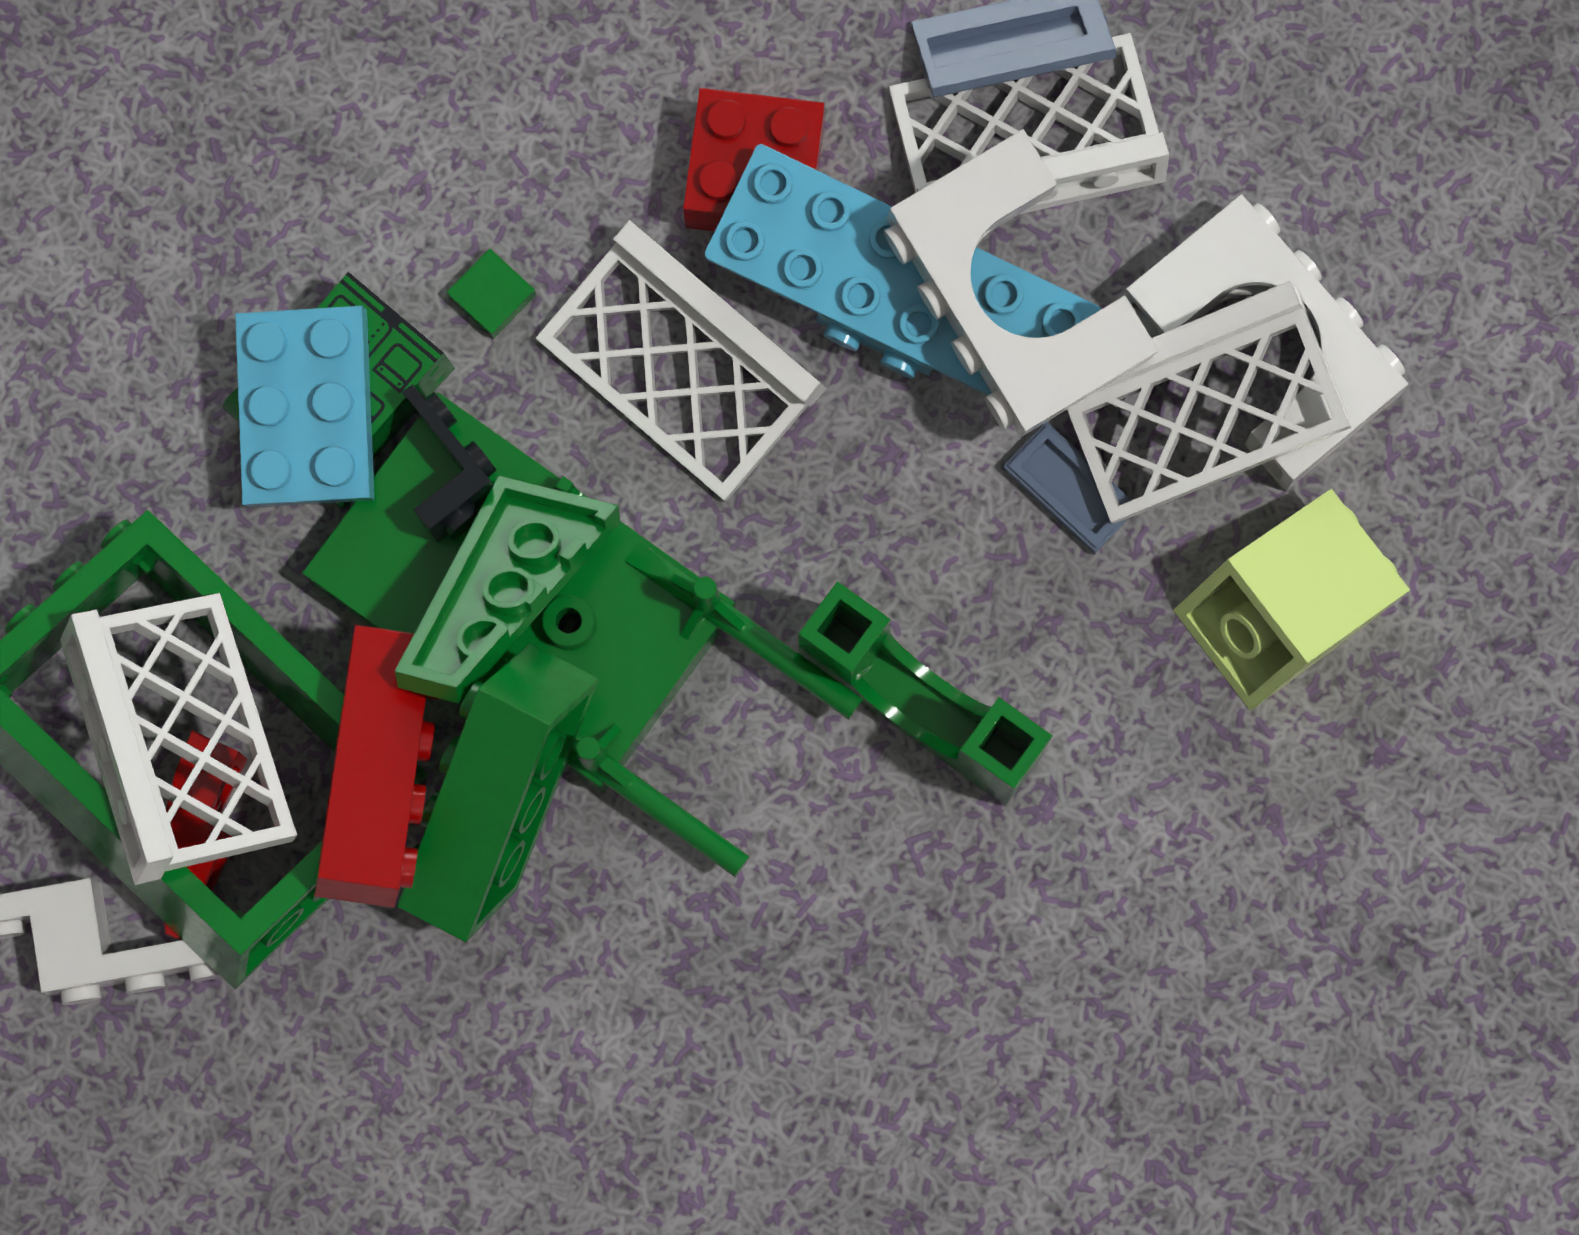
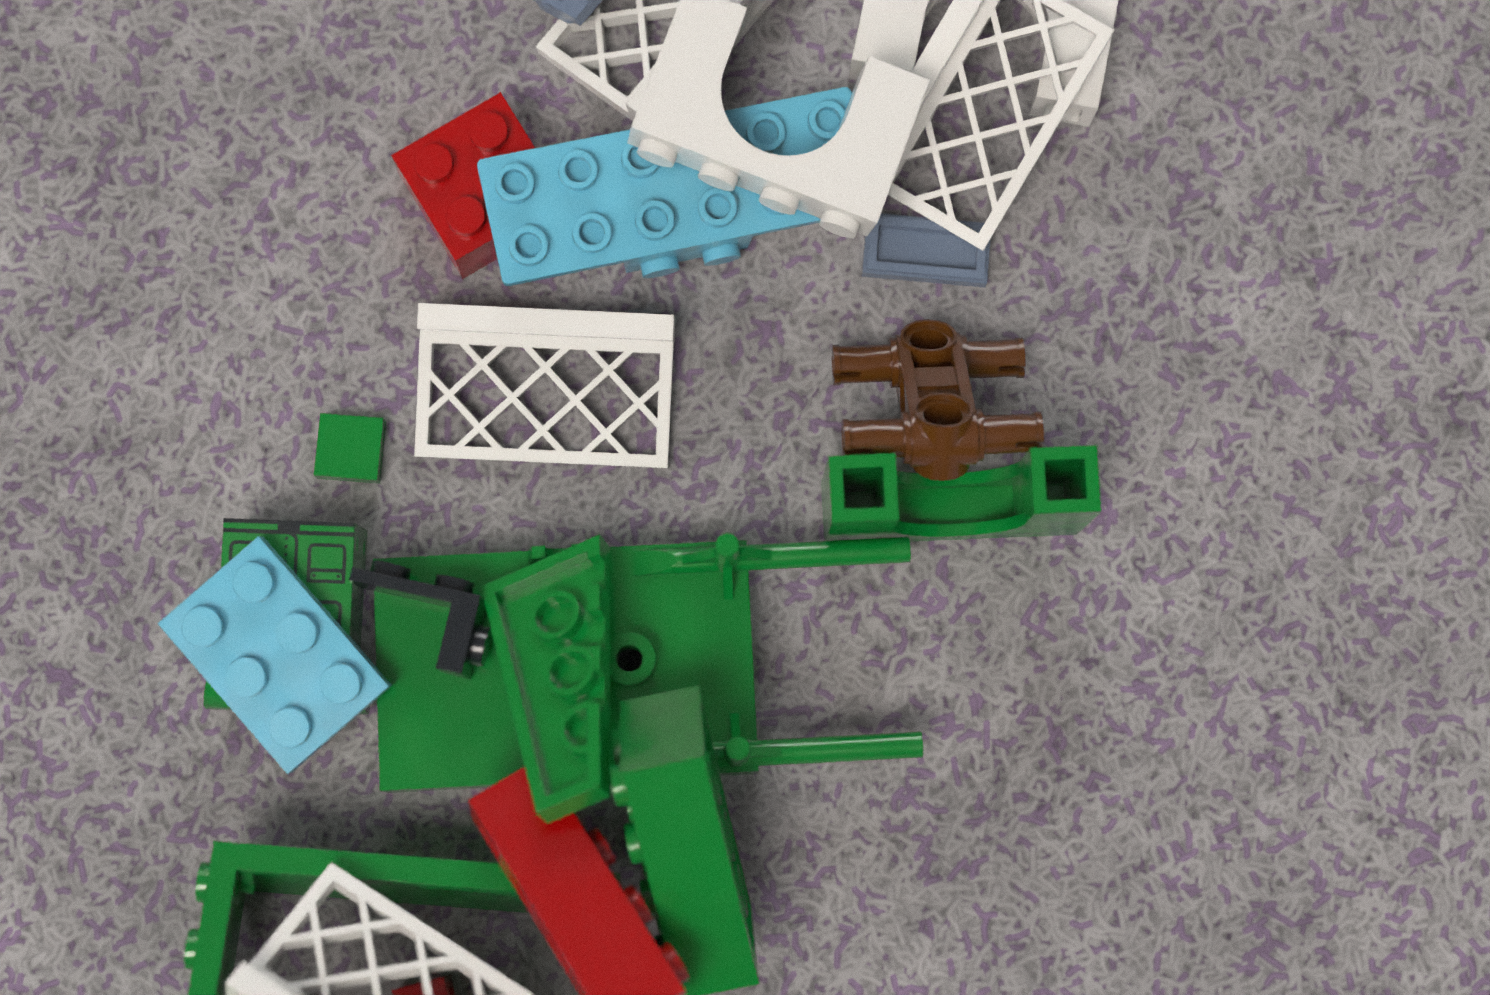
camera: 45 degrees left, 0 degrees up
yellowish green slope [1173,488,1410,711] -> none
none -> reddish brown piece [831,319,1044,481]

